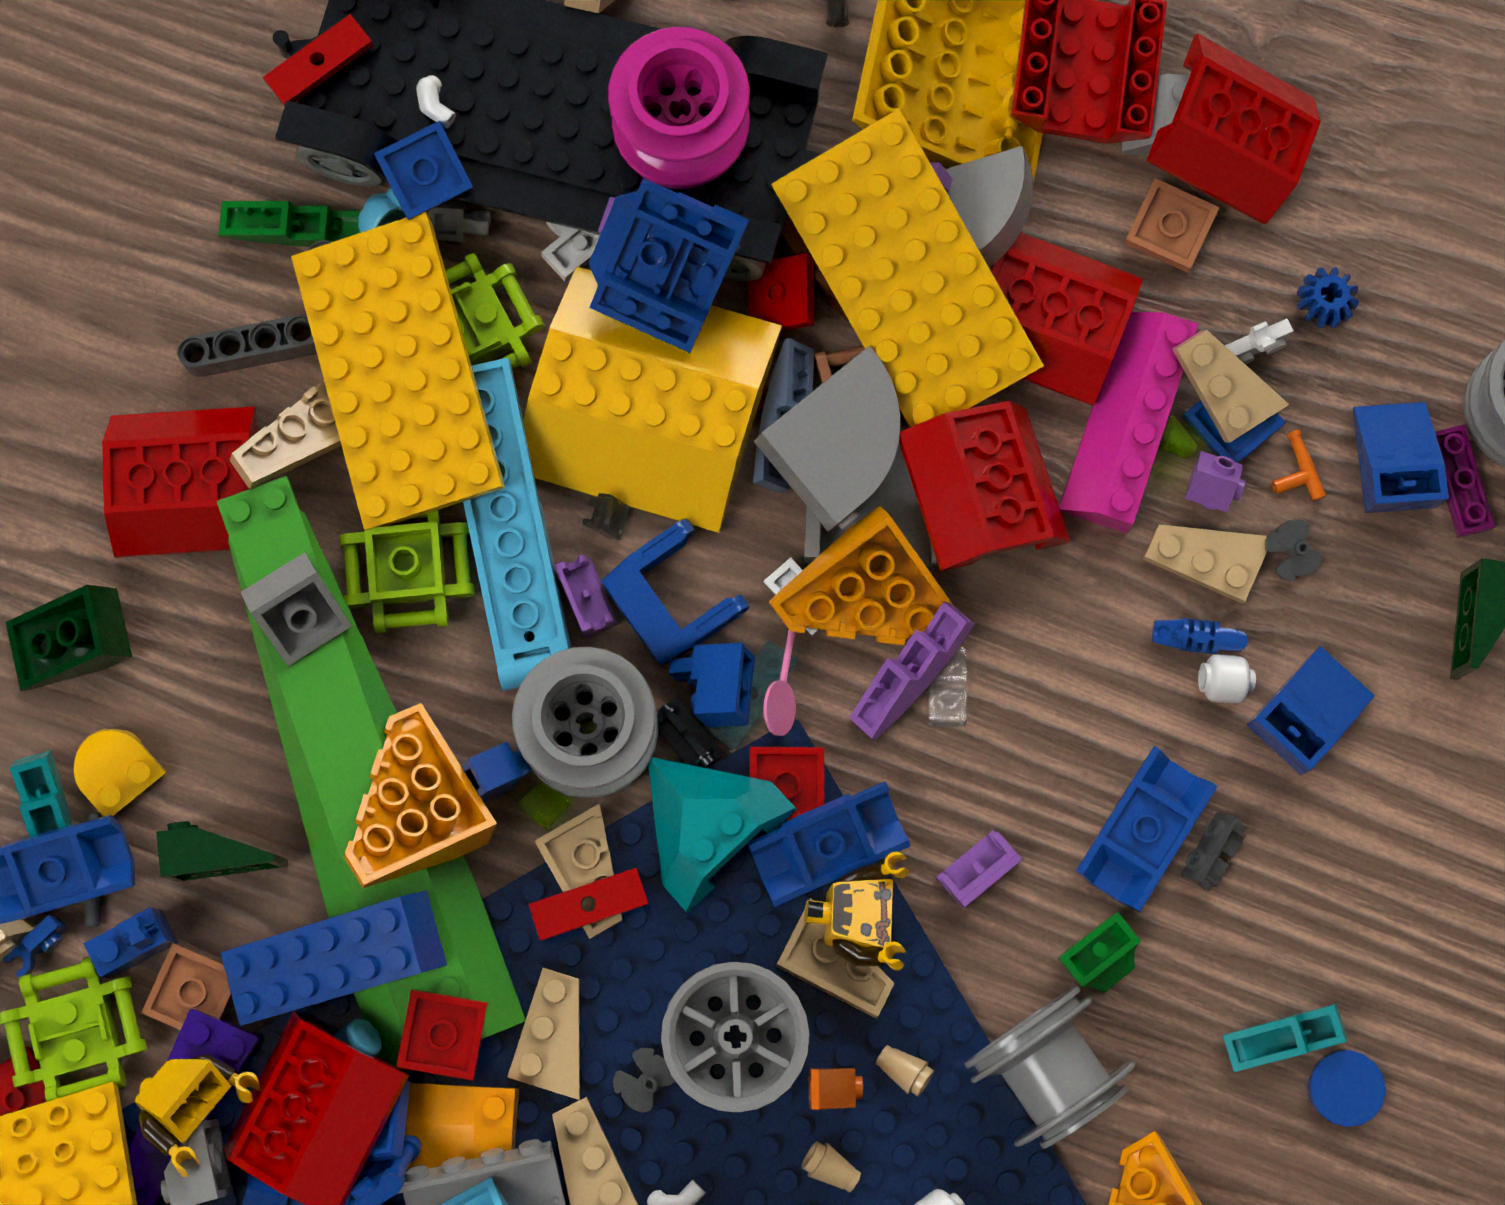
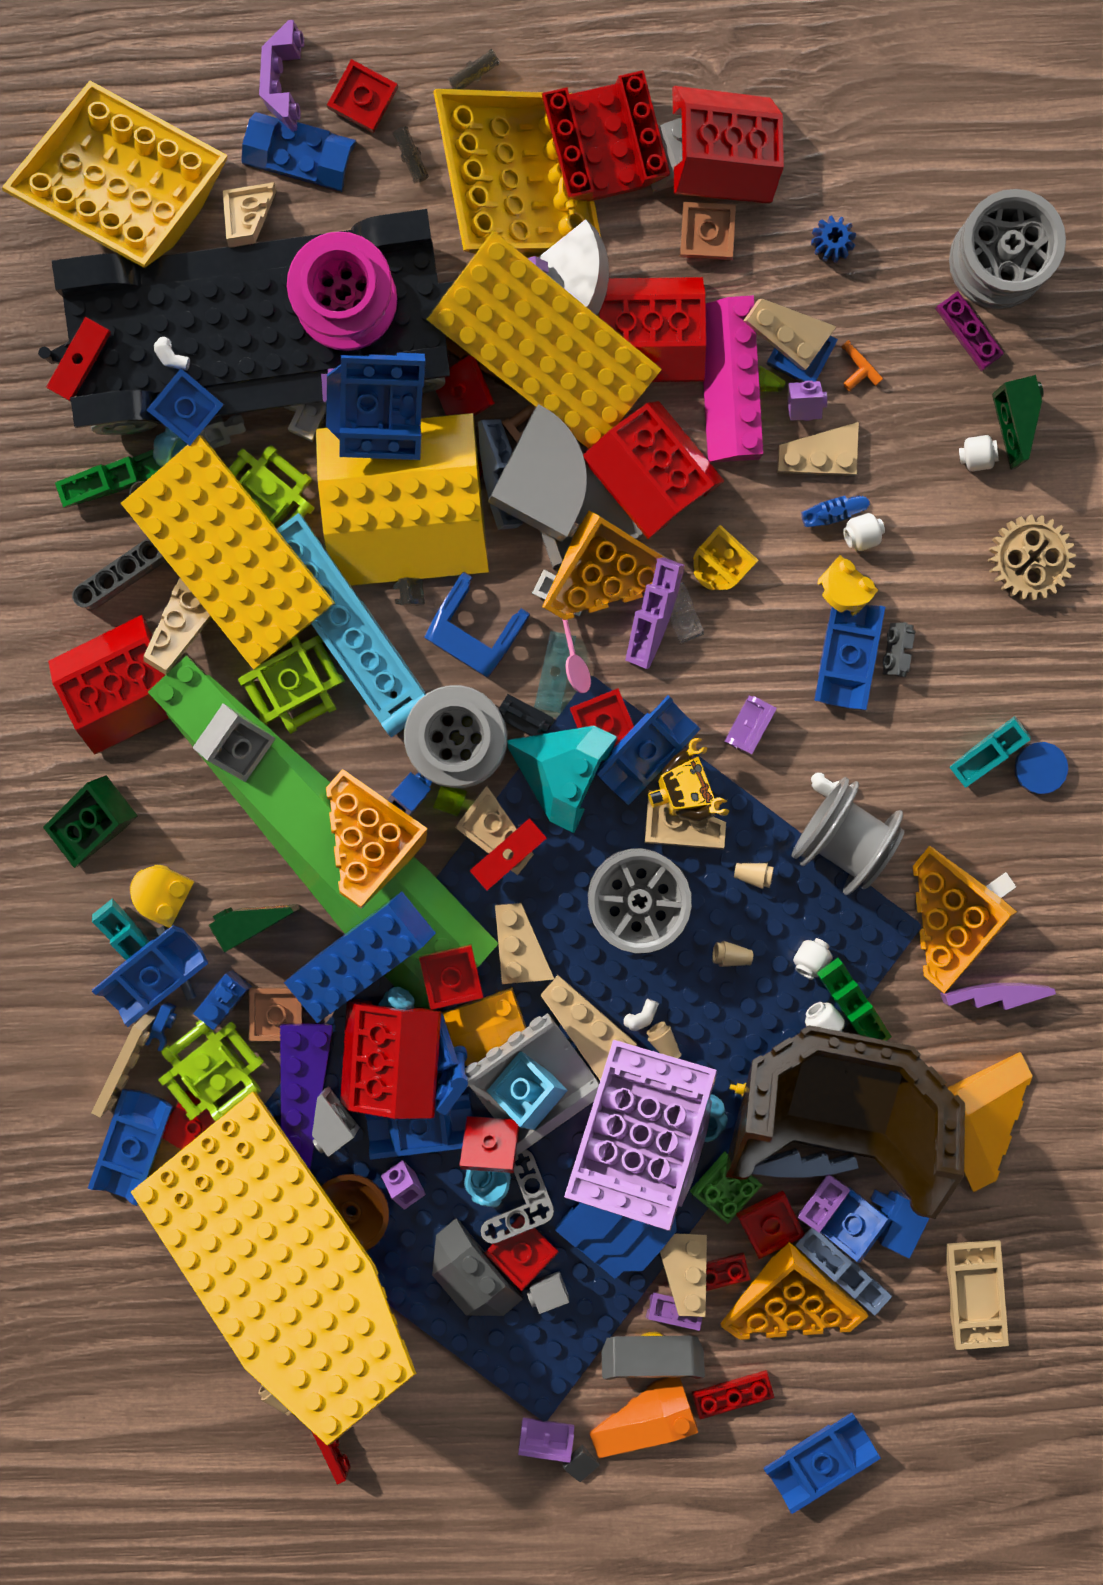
camera: 30 degrees left, 10 degrees up
yellow torso [135,1054,260,1177] -> none
medium lavender hinge [554,555,618,638] -> none
dark grey piece [613,1048,676,1113] -> none
blue hinge [669,643,755,727] -> none
orange slope [809,1068,863,1110] -> none
green slope [1058,912,1141,993] -> none
white plate [1224,319,1293,365] -> none
blue slope [1246,646,1375,775] -> none
dark grey piece [1265,519,1322,581] -> none
blue slope [1353,402,1449,513] -> none
none -> yellow slope [693,525,759,590]
none -> white arm [811,773,849,797]
none -> yellow slope [818,555,878,616]
none -> white head [959,435,999,472]
none -> tan gear [988,515,1076,601]

